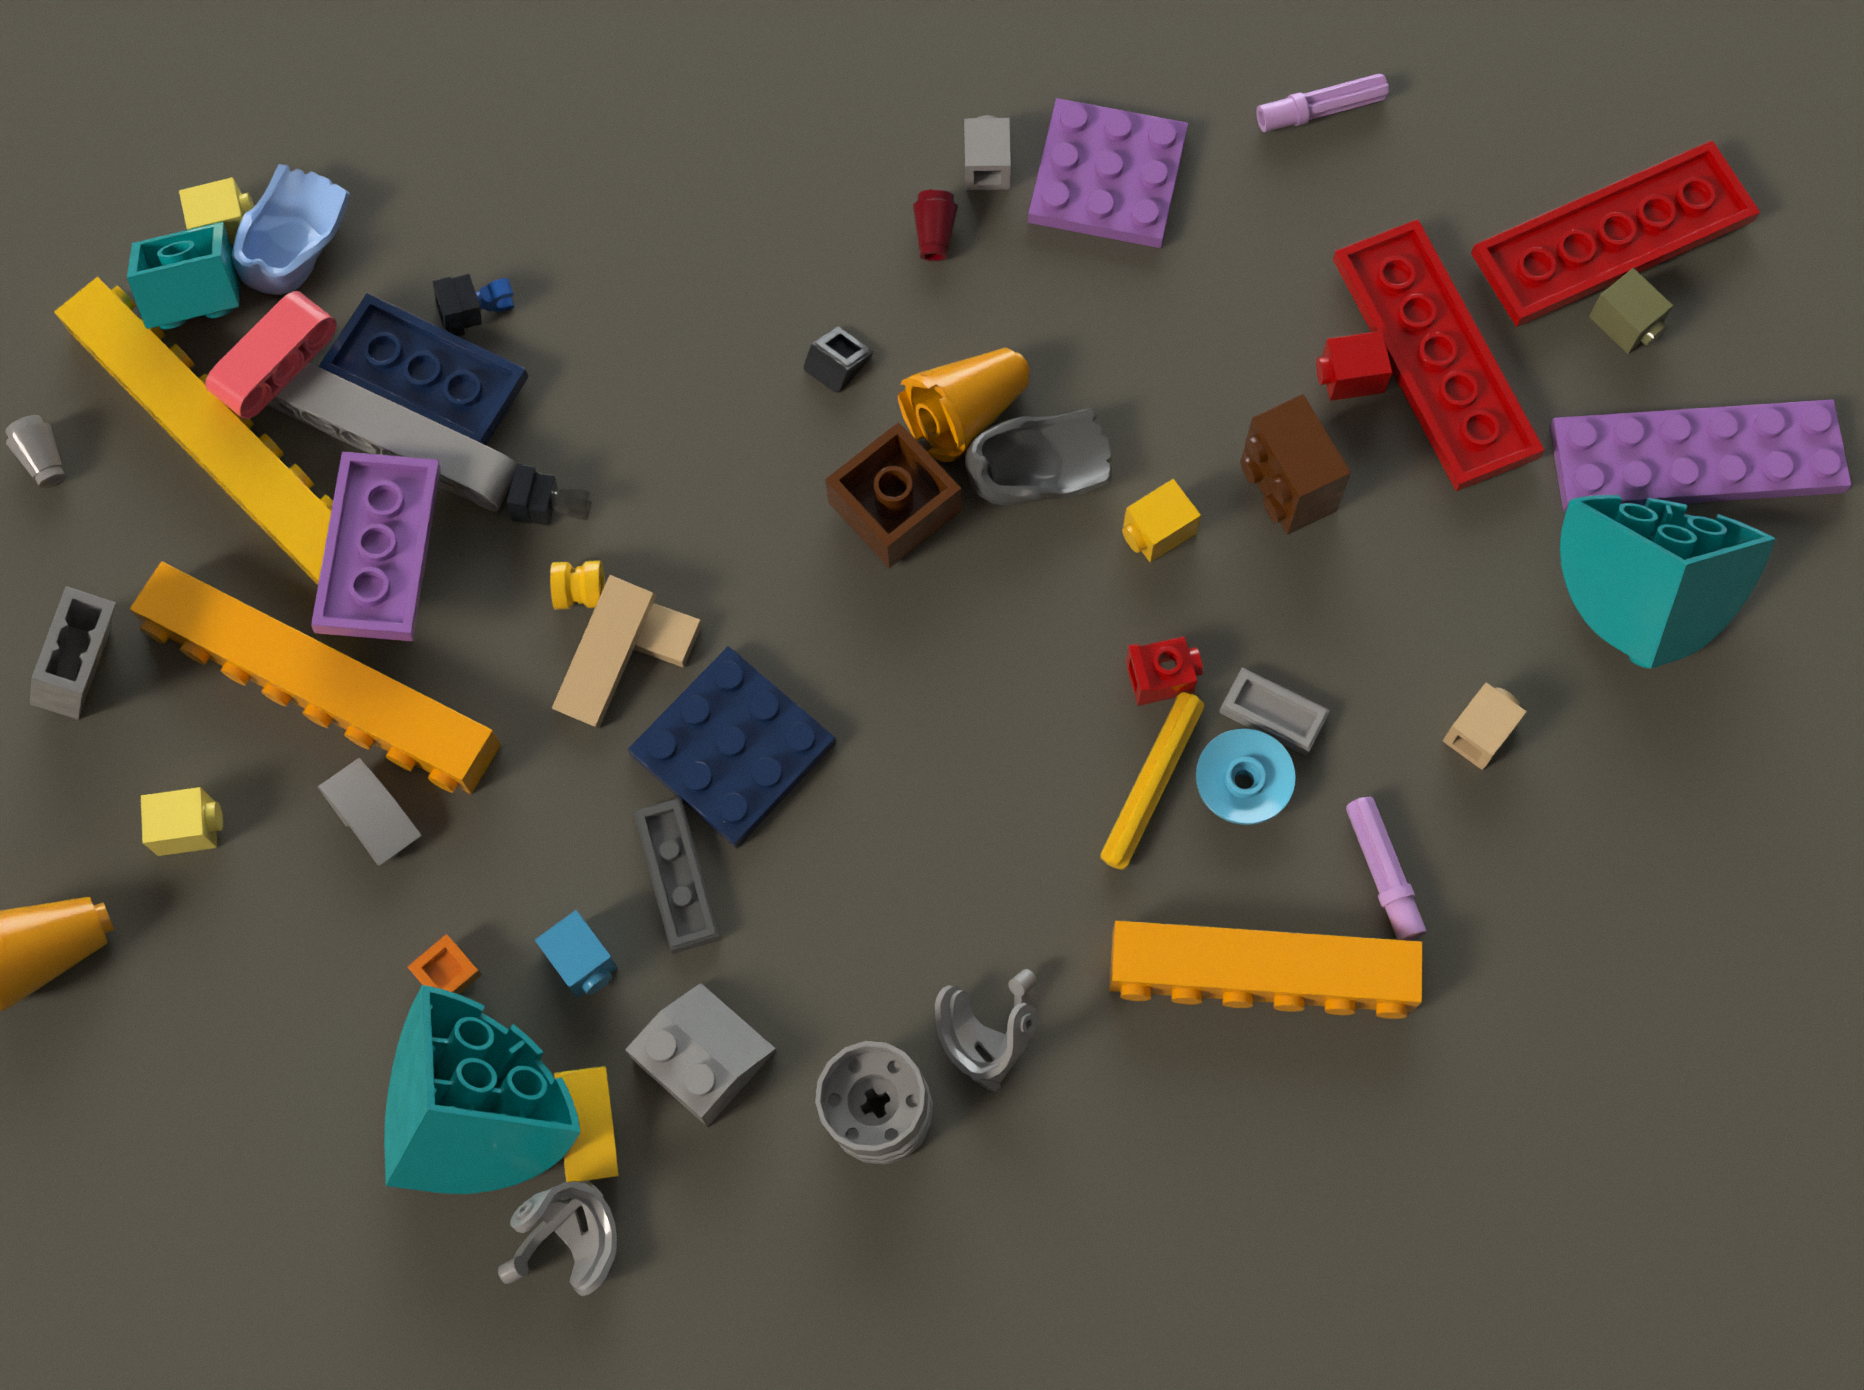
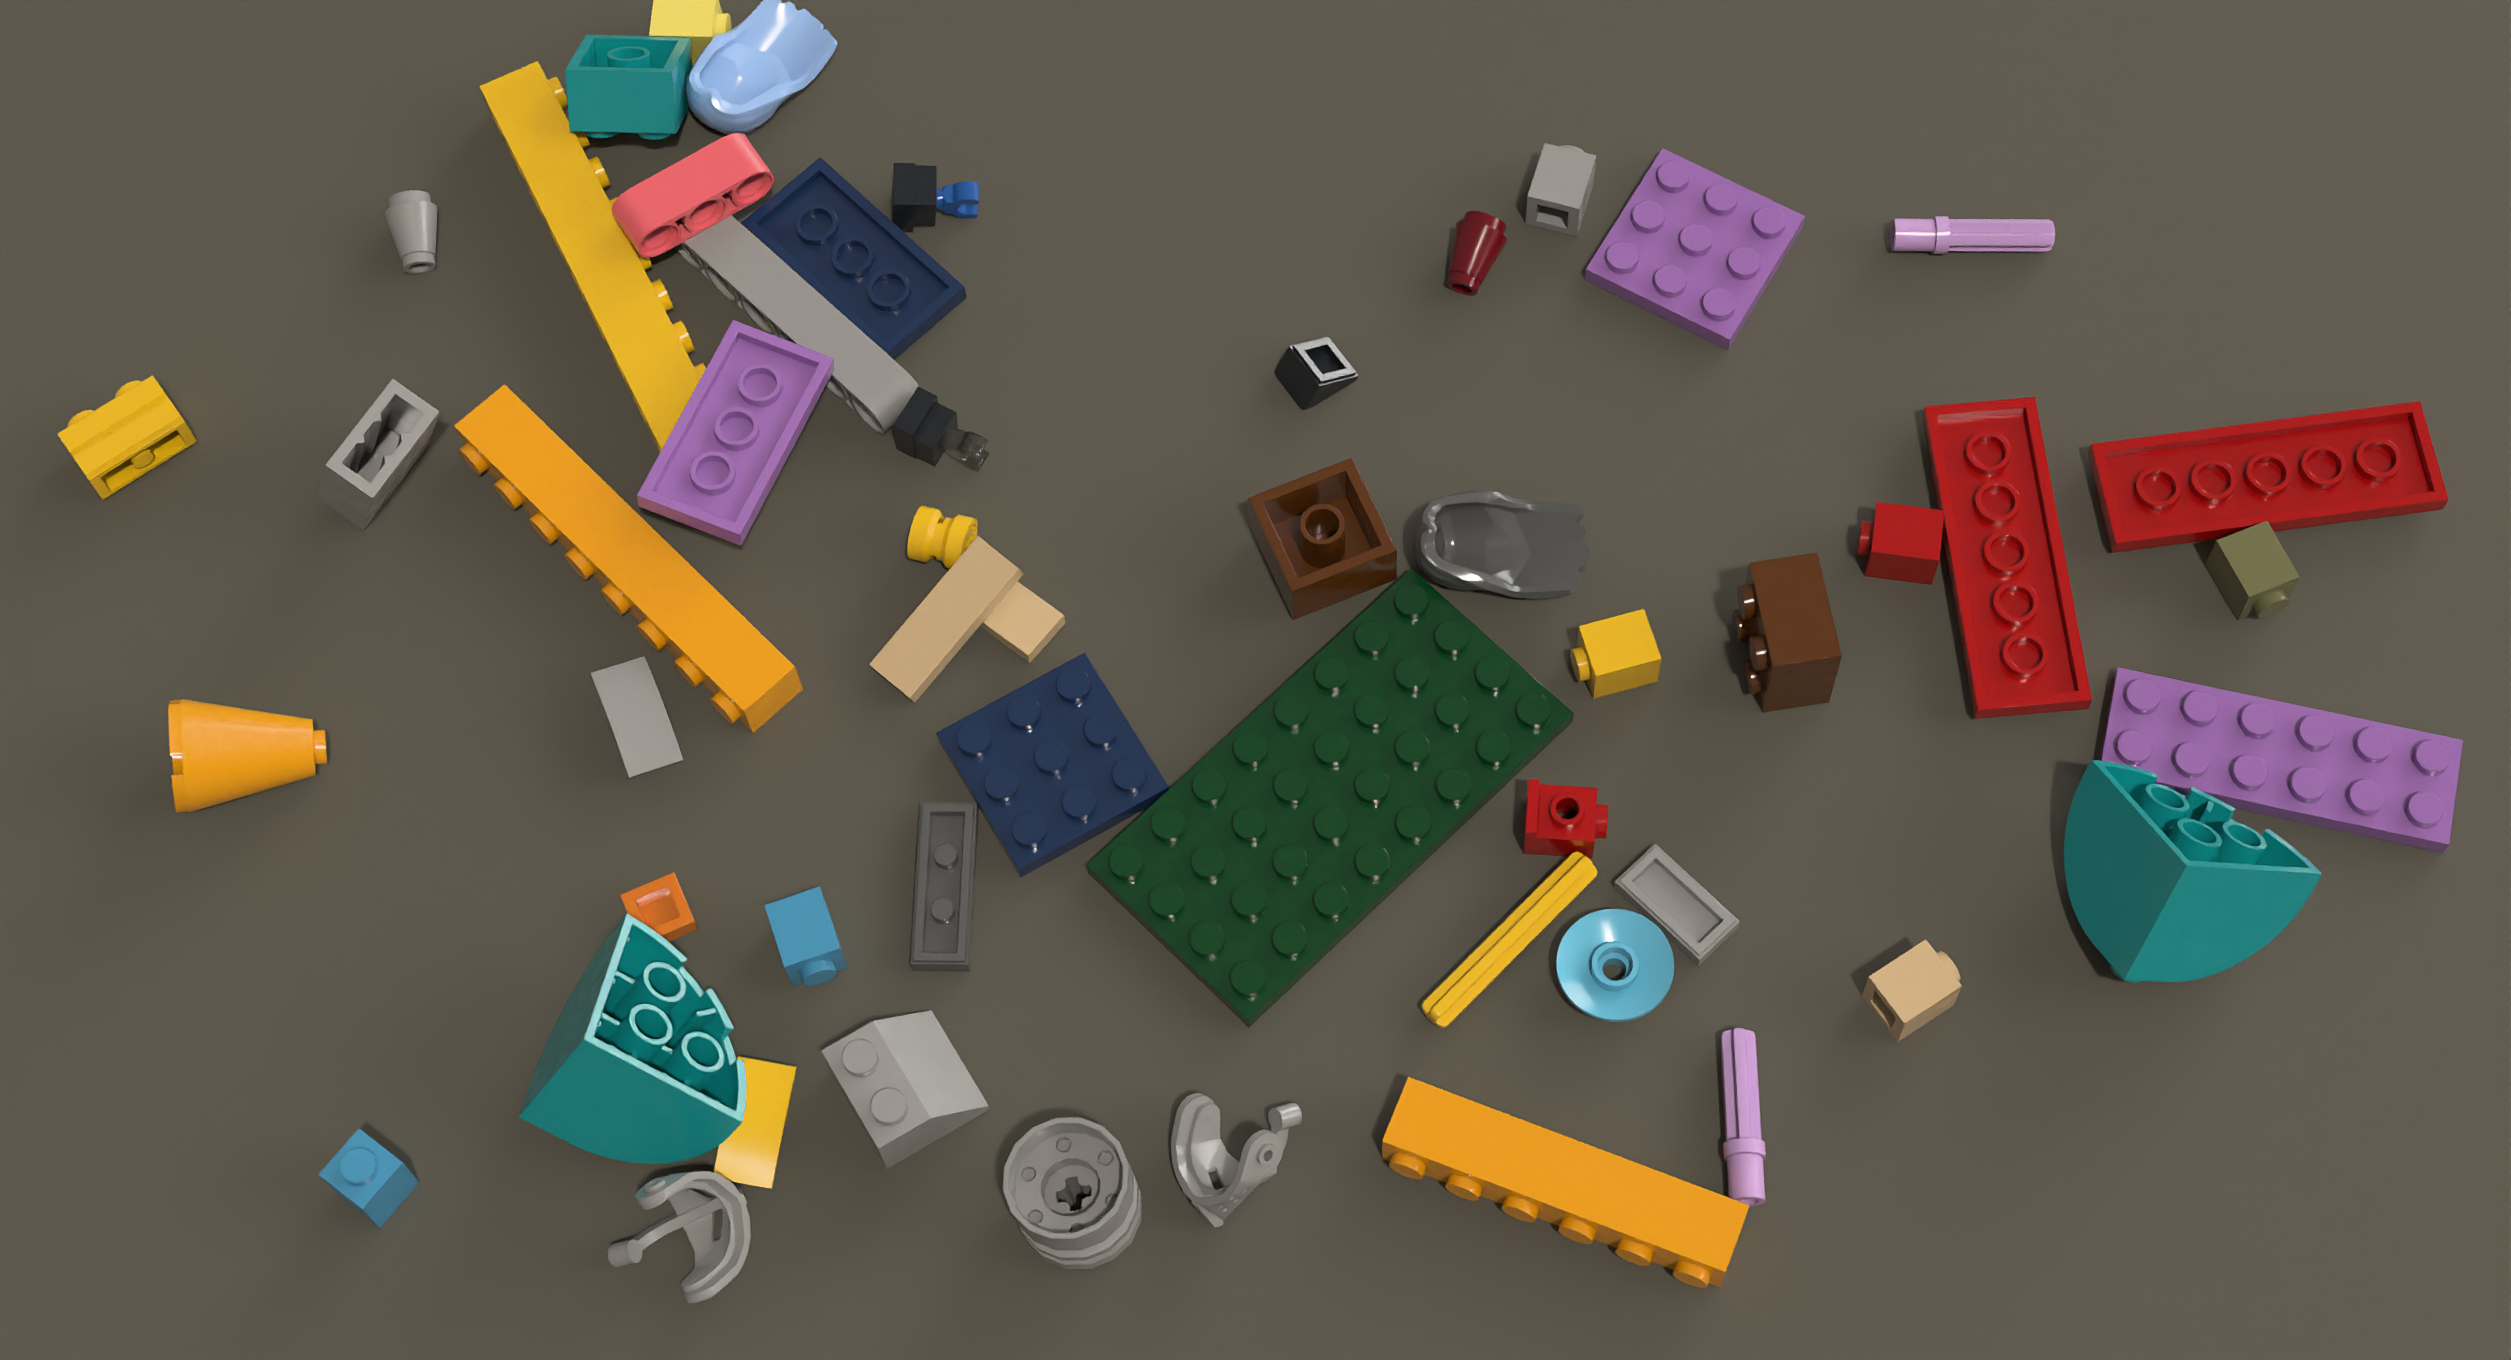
camera: 20 degrees right, 5 degrees down
light yellow brick [141,787,223,856] -> none
light orange cone [898,348,1030,462] -> none
none -> dark azure brick [318,1128,420,1229]
none -> dark green plate [1086,568,1574,1028]

